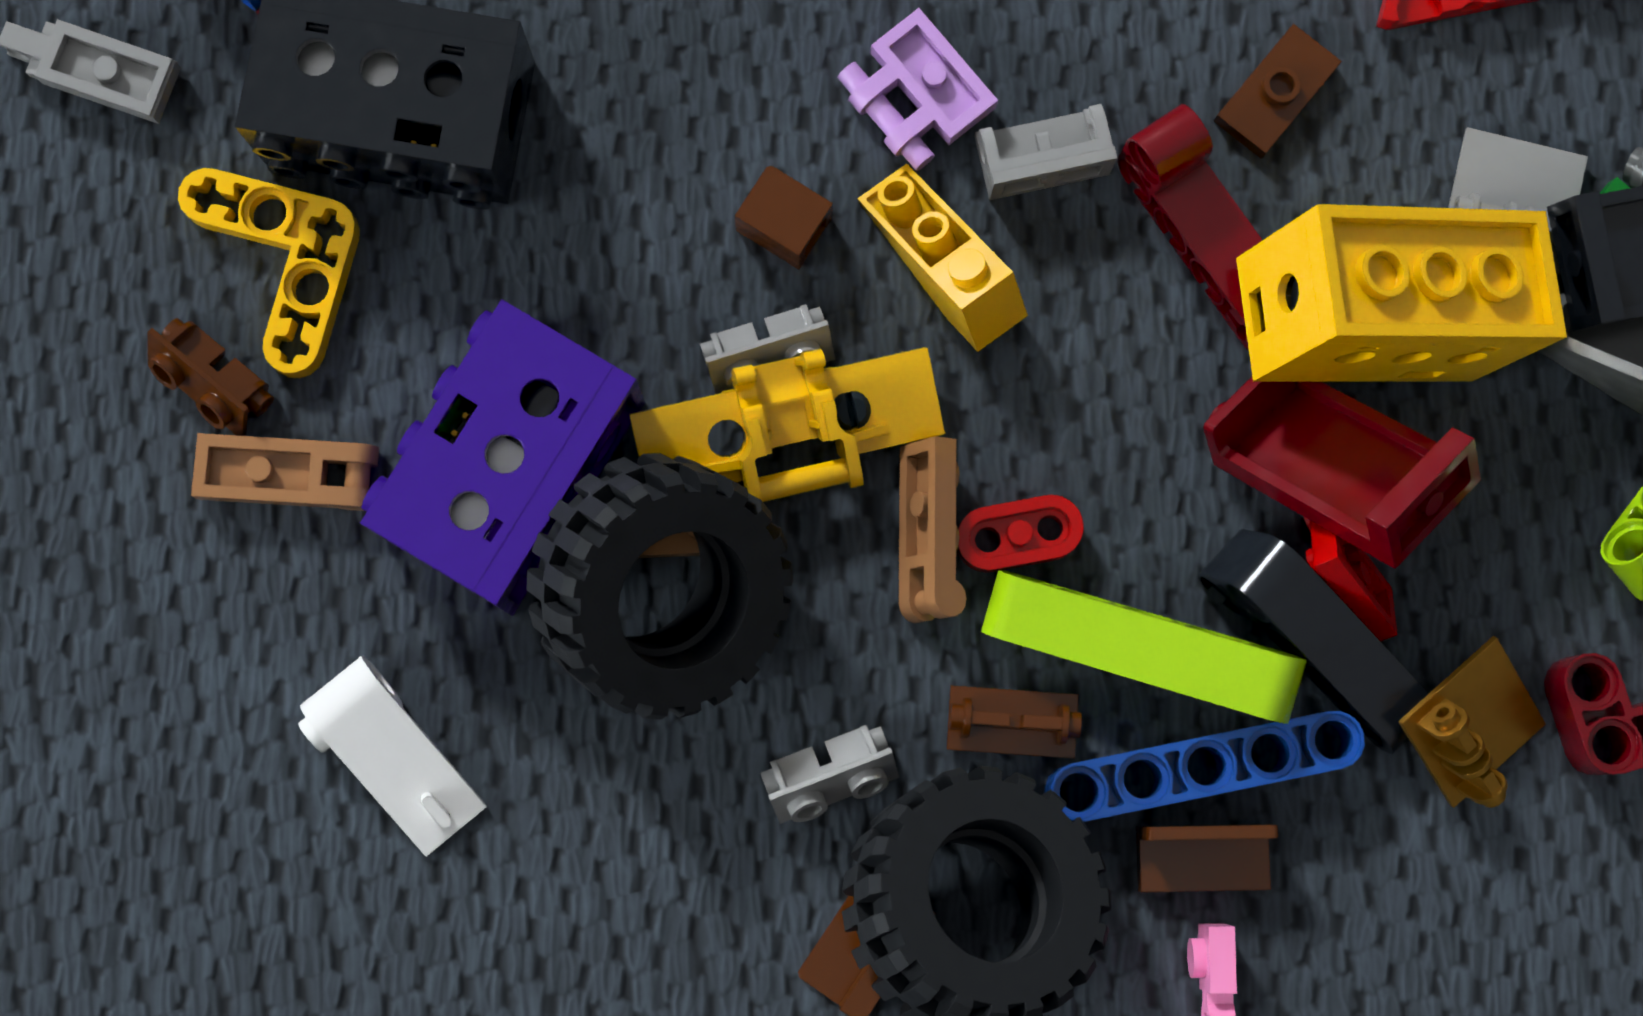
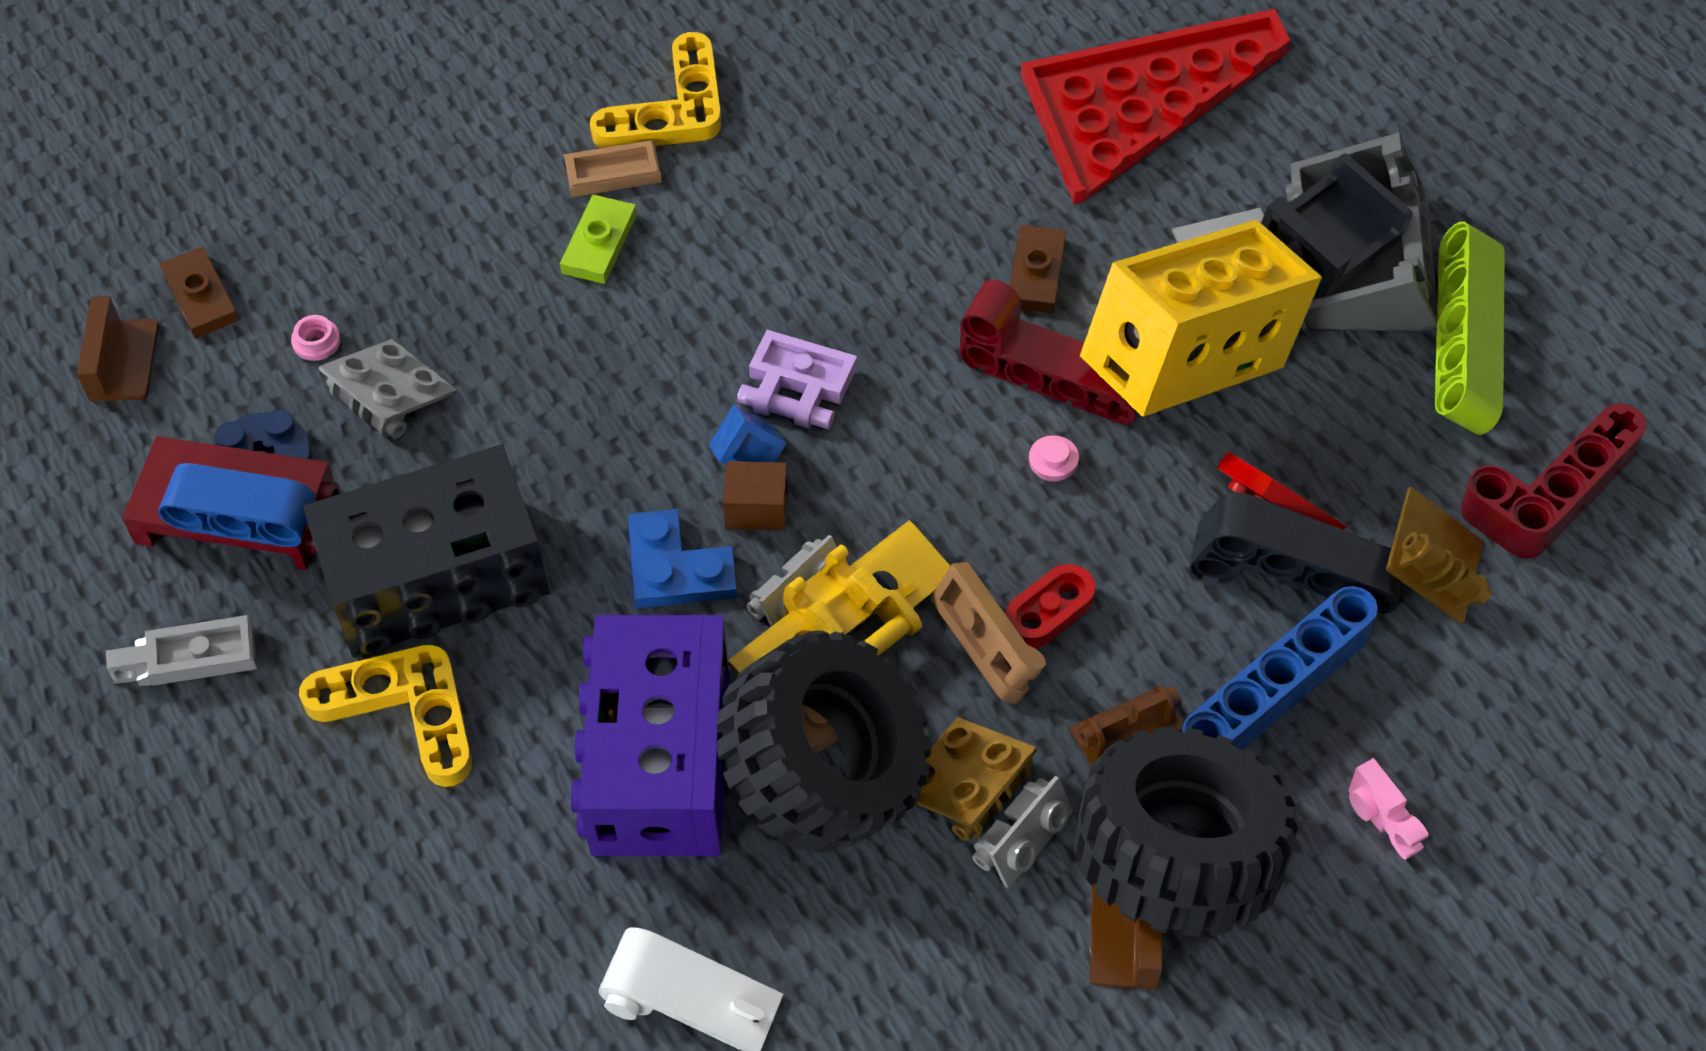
camera: 25 degrees left, 25 degrees down
reddish brown hinge [147,318,274,436] -> none
medium nougat plate [191,433,379,511] -> none
yellow slope [857,163,1028,352] -> none
light grey hinge [974,104,1117,200] -> none
lime beam [981,570,1307,724] -> none
reddish brown panel [1136,824,1278,892] -> none
dark red panel [1203,376,1481,569] -> none
none -> blue plate [628,509,737,608]
none -> blue panel [709,404,787,465]
none -> pearl gold hinge [916,717,1038,841]
none -> bright pink plate [1029,435,1079,482]

